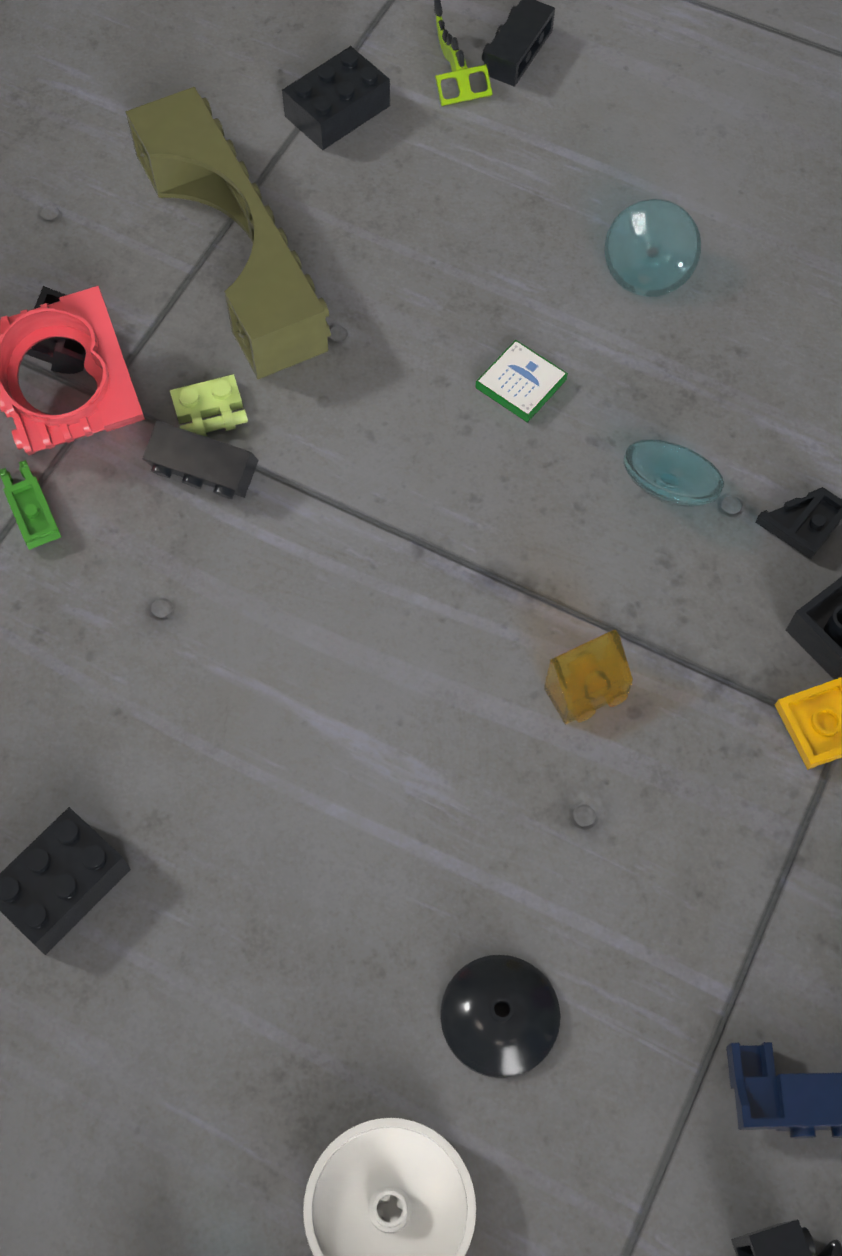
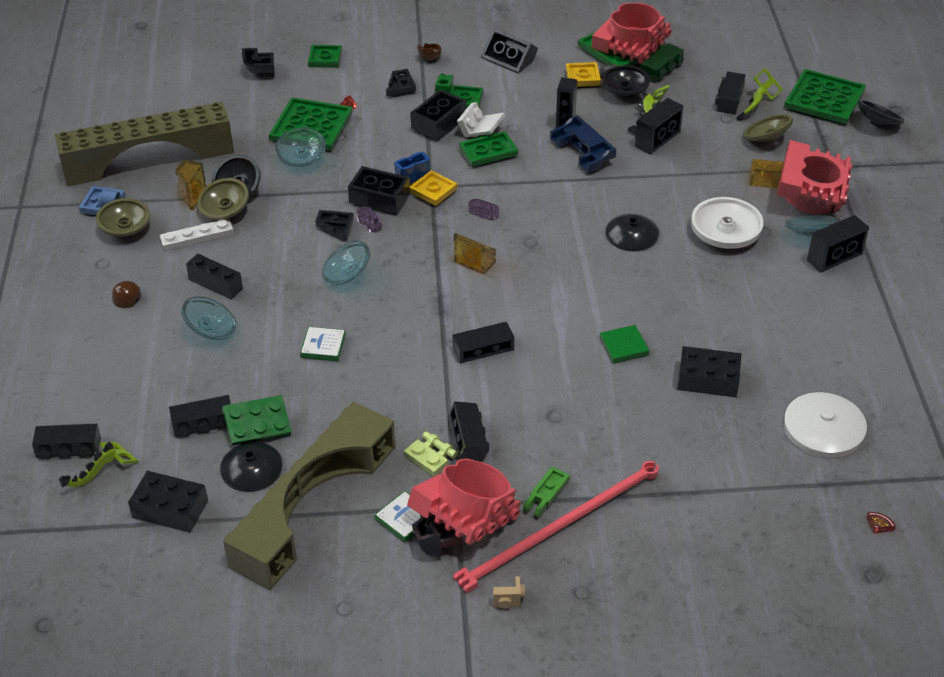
camera: 120 degrees left, 20 degrees down
none -> reddish brown hair [112,281,141,308]
none -> black brick [169,395,231,438]
none -> black brick [186,253,243,300]
none -> black dish [220,442,283,492]
none -> green plate [222,395,292,446]
none -> clear purple beam [357,207,382,233]
none -> white tile [374,491,420,543]
none -> black brick [452,321,515,364]
none -> clear purple beam [468,199,499,220]
none -> green tile [600,325,650,363]

